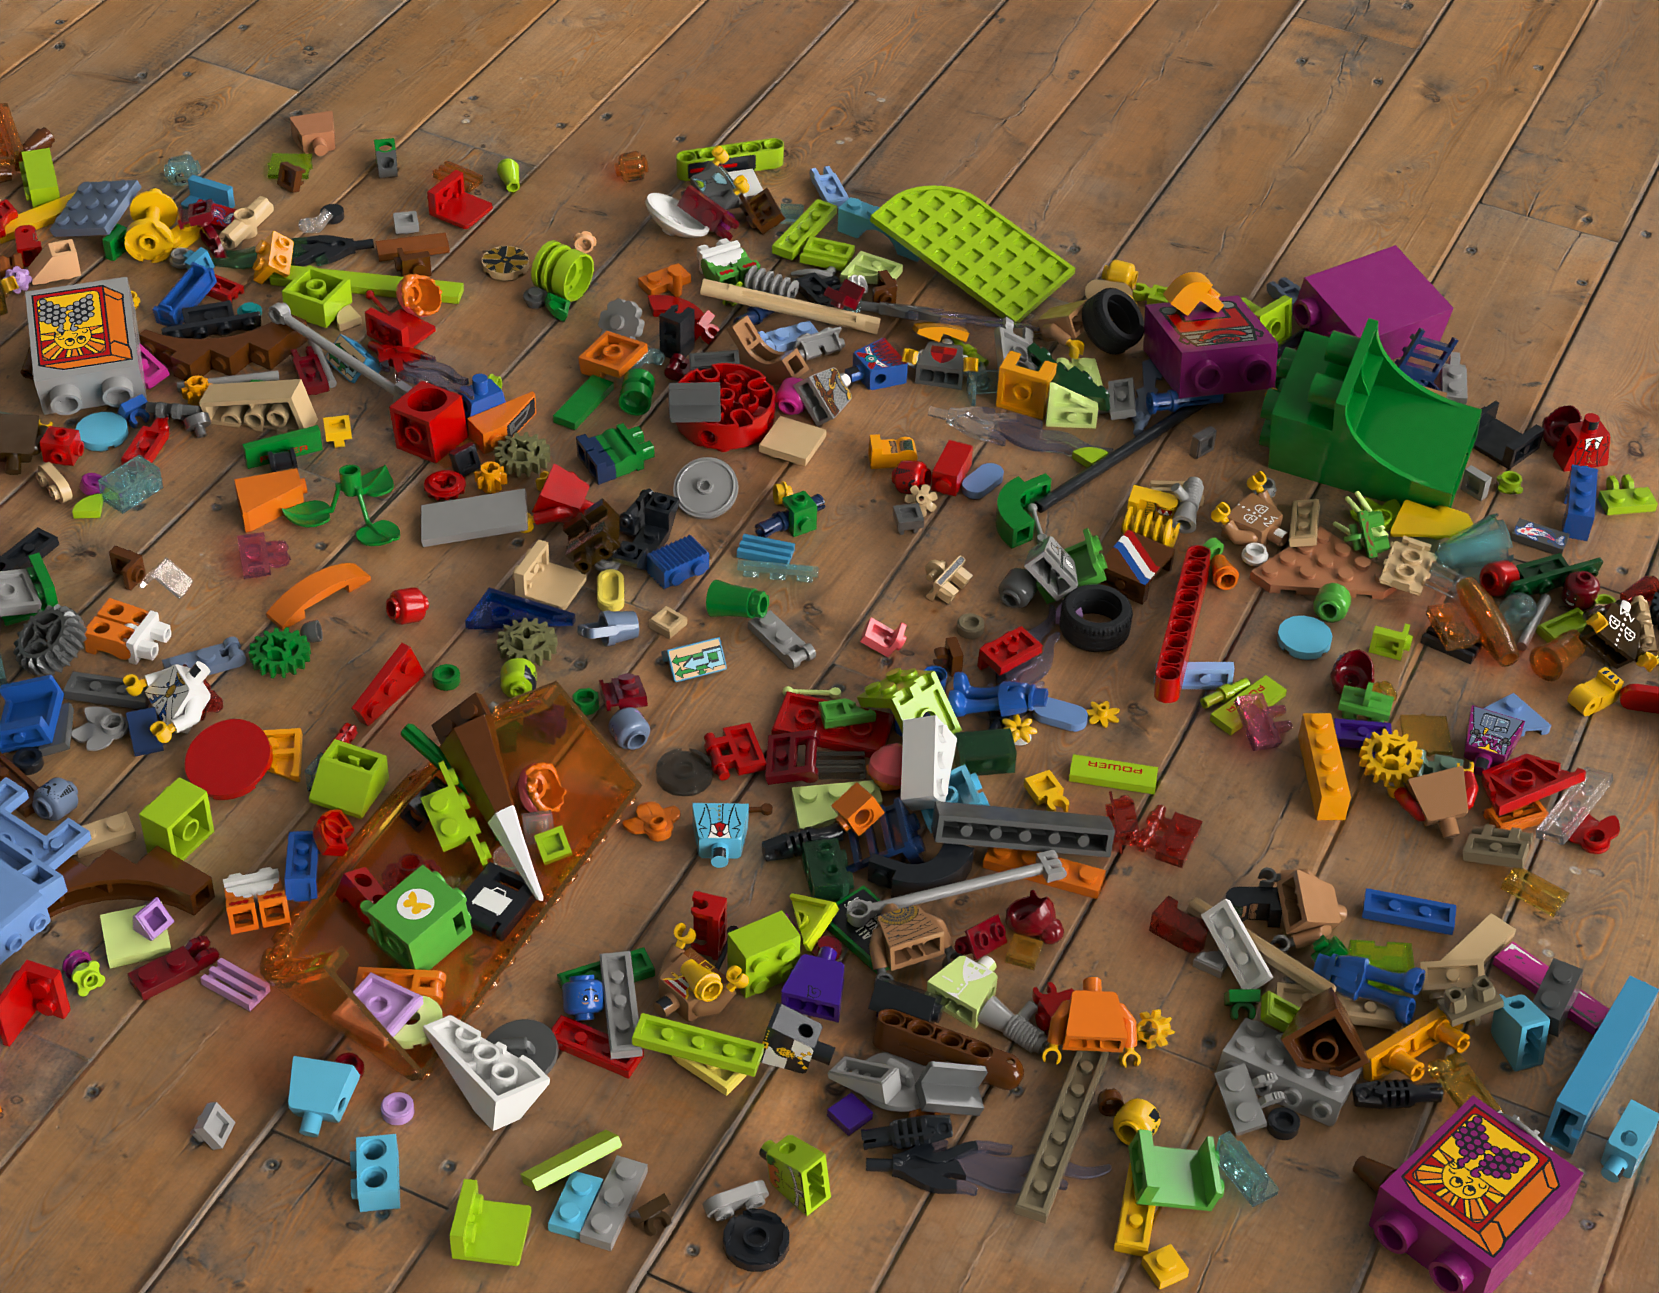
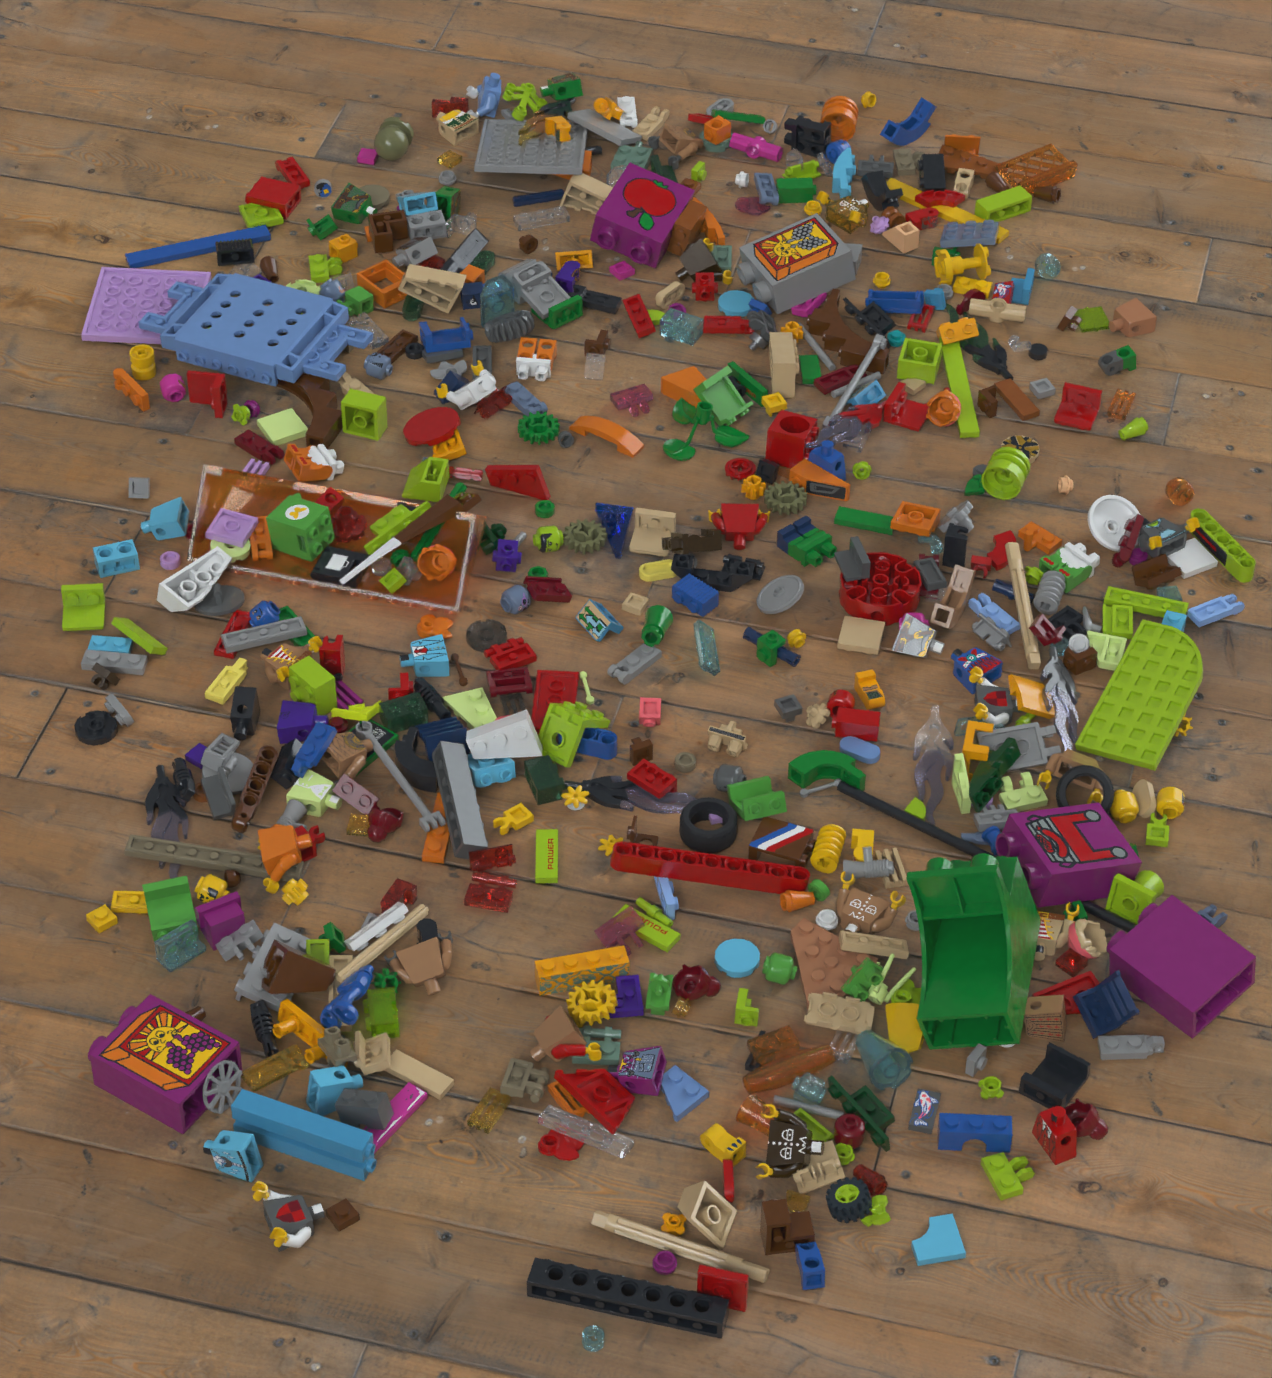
camera: 80 degrees right, 0 degrees up
medium lavender slope [133,897,175,941] -> none
dark red plate [177,199,214,230] -> none
blue container [285,831,320,902] -> none
red tile [313,809,355,857] -> none
red head [386,587,429,625] -> none
light grey tile [421,488,528,547] -> none
sand blue piece [577,610,639,647] -> none
green wheel [619,368,655,416] -> none
lime plate [632,1013,764,1077] -> none
yellow cone [680,959,723,1002] -> none
dark azure tile [737,534,795,567] -> none
lime torso [759,1135,831,1216] -> none
bright green tile [818,698,876,729] -> none
orange brick [831,782,885,836] -> none
blue piece [948,672,1048,717] -> none
light grey torso [1024,536,1078,601] -> none
medium blue tile [1032,697,1088,732] -> none
light orange brick [1163,272,1224,316] -> none
black tile [1266,1107,1300,1140] -> none
blue plate [1362,888,1456,935] -> none
clear yellow piece [1399,713,1453,757] -> none
red head [1479,560,1520,596] -> none
none -> magenta plate [195,891,245,951]
none -> blue hinge [291,721,337,778]
none -> red bracket [388,672,414,706]
none -> red plate [622,294,656,338]
none -> reddish brown bracket [627,816,658,846]
none -> bright green panel [693,366,754,426]

